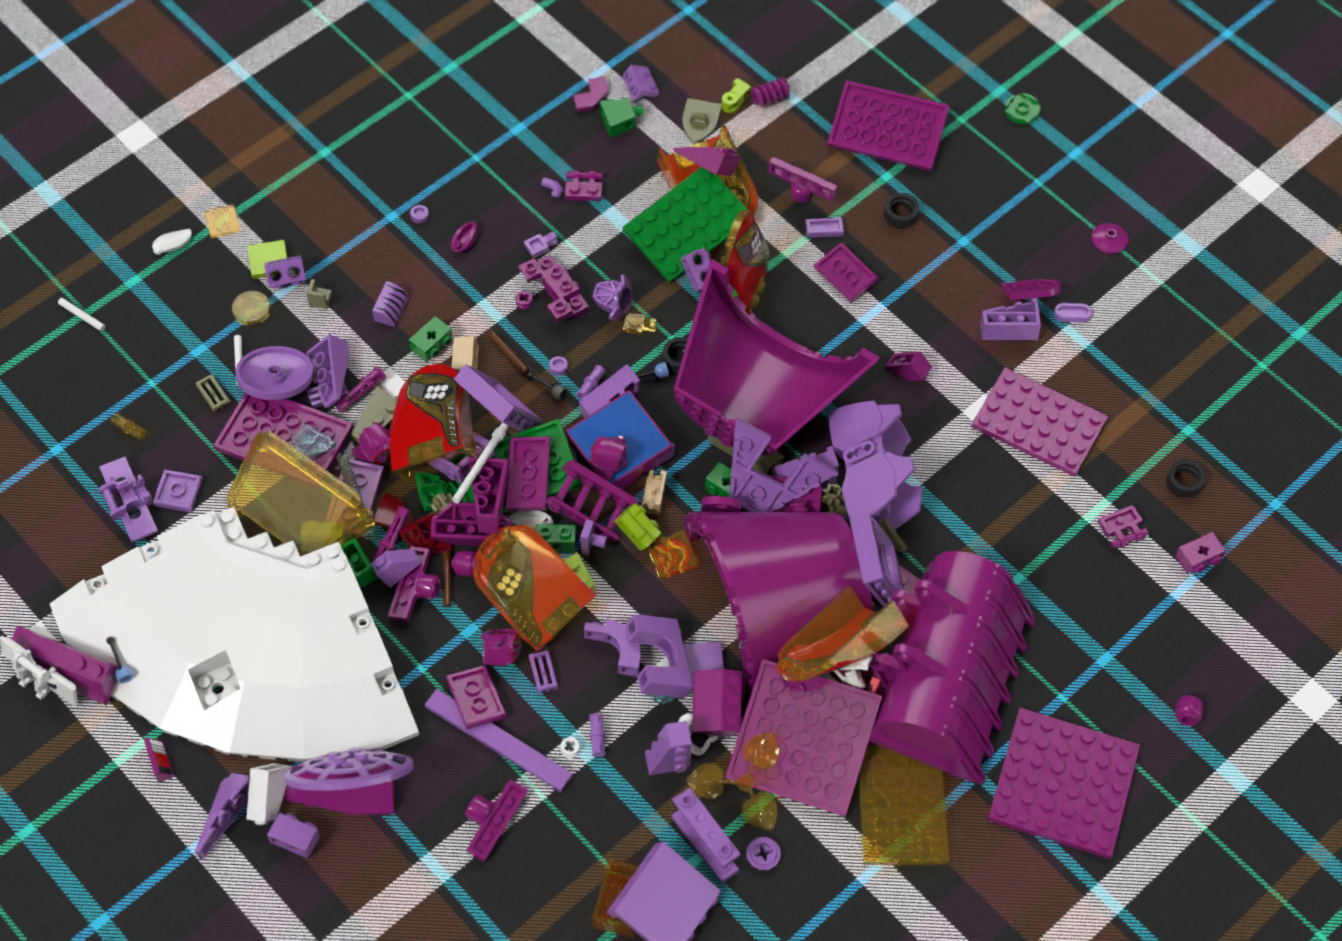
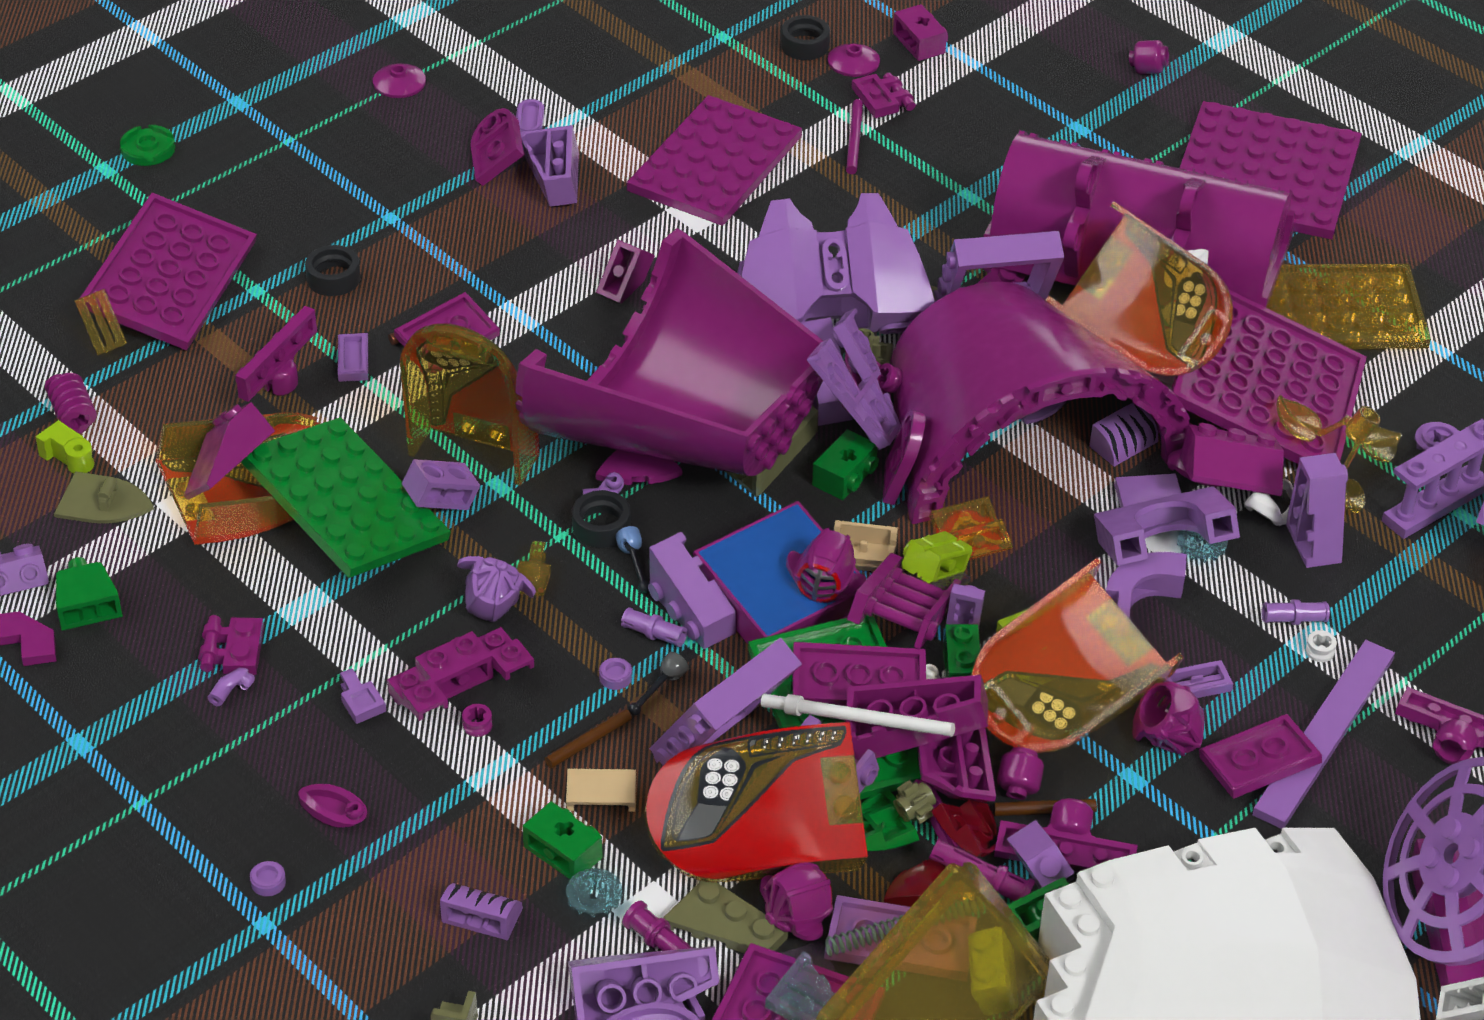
camera: 90 degrees left, 15 degrees down
none -> clear yellow tile [75,289,127,355]
none -> clear light blue gear [566,868,622,918]
none -> magenta dish [828,43,880,77]
none -> magenta bar [846,99,863,174]

